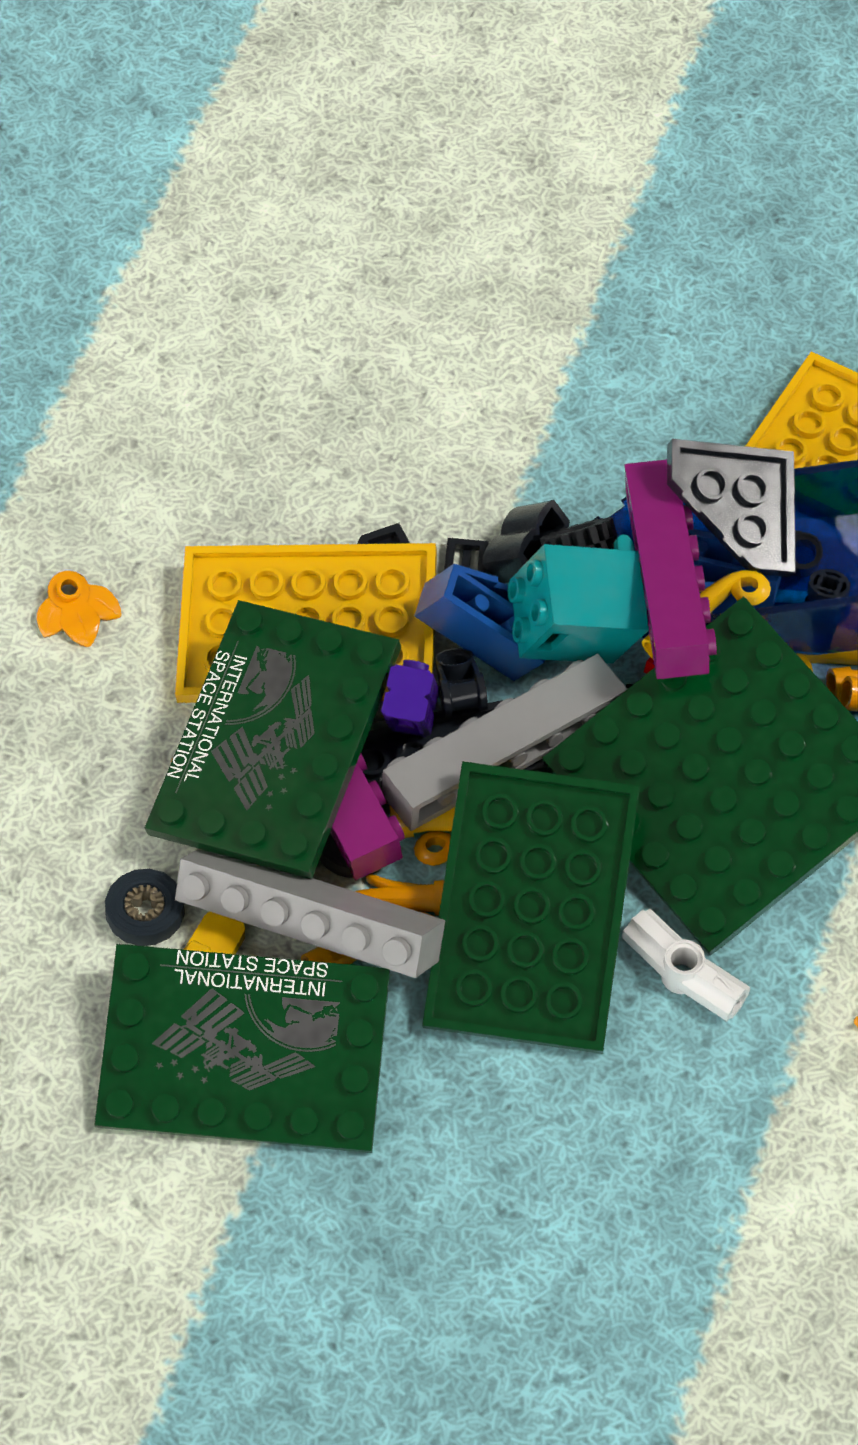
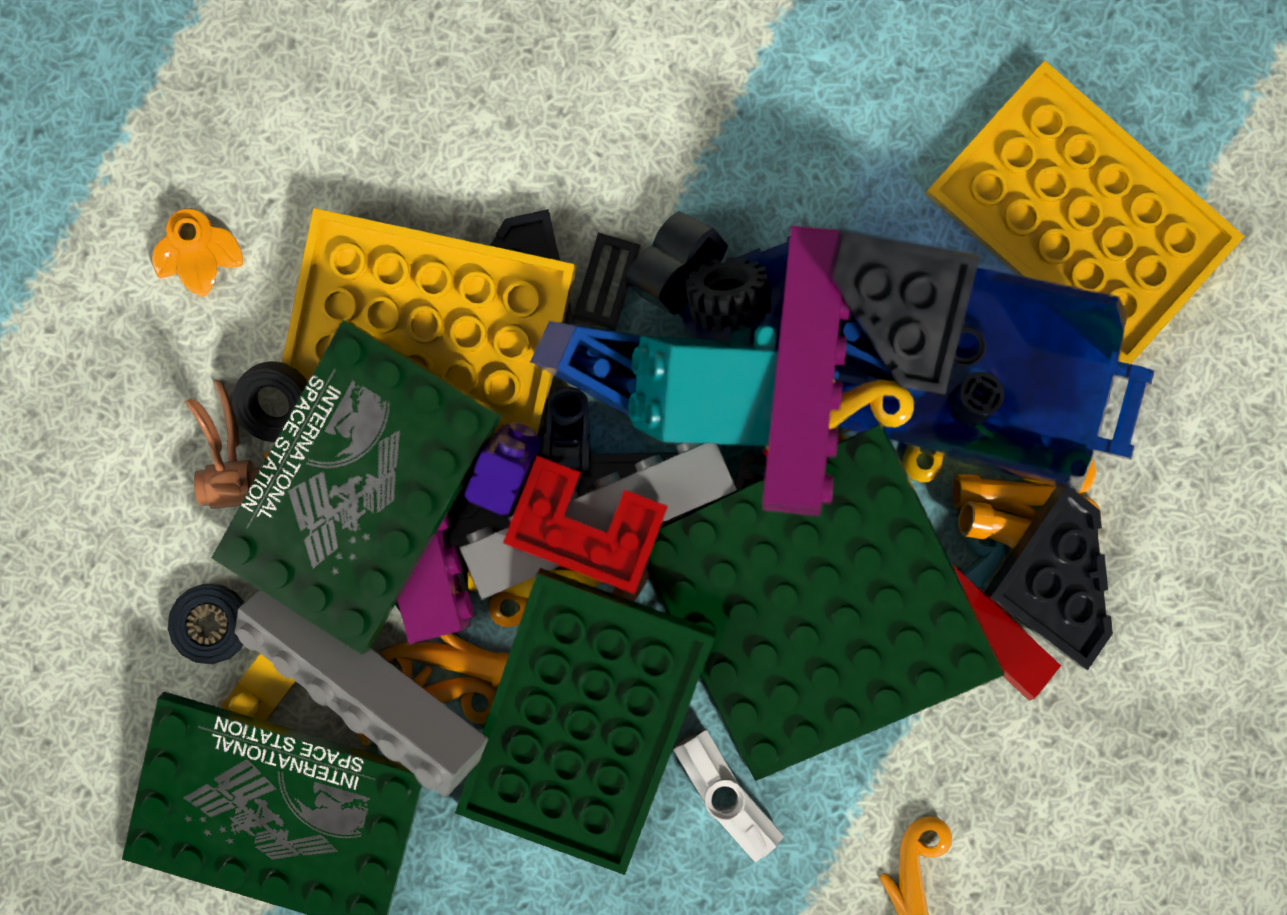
camera: 10 degrees right, 30 degrees up
none -> nougat plant [185,380,260,509]
none -> black tyre [232,361,308,442]
none -> red plate [503,456,668,594]

